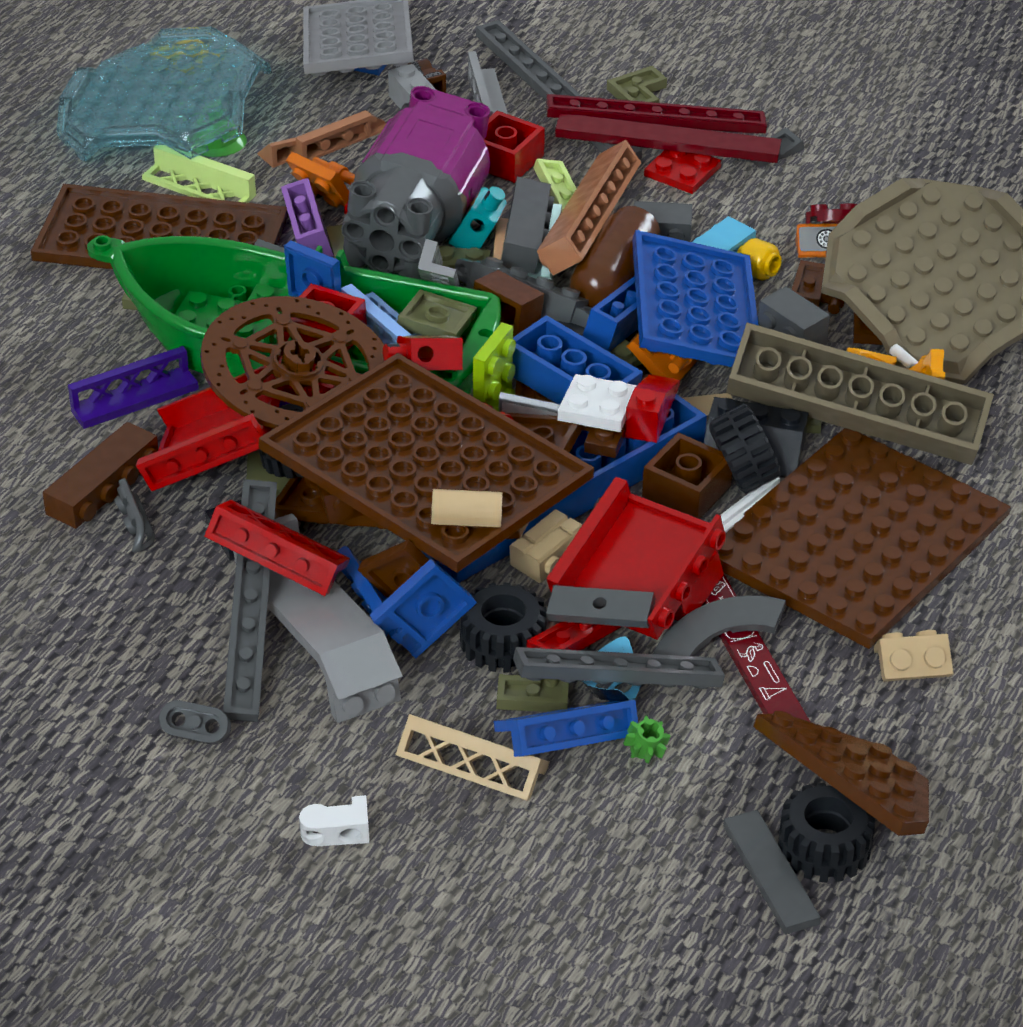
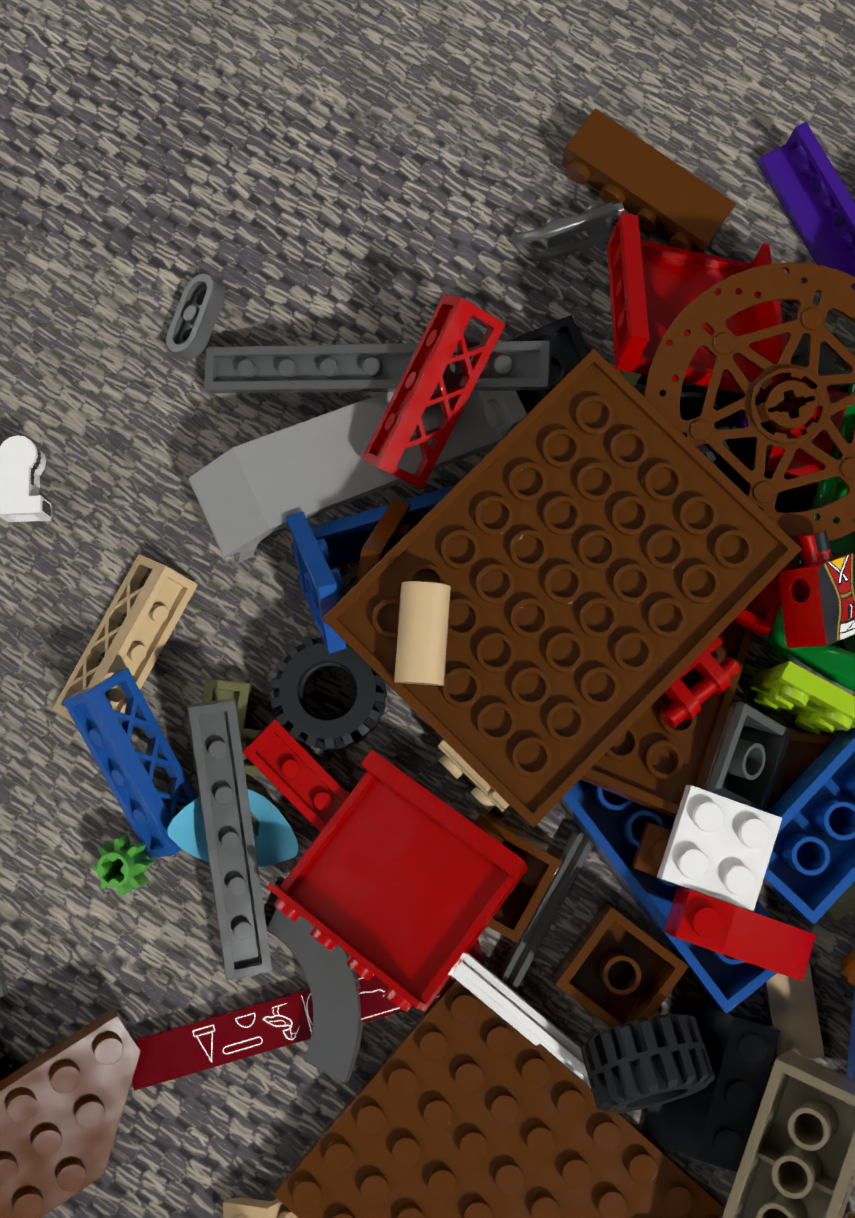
camera: 95 degrees right, 40 degrees up
dark grey tile [546,585,656,628] -> none

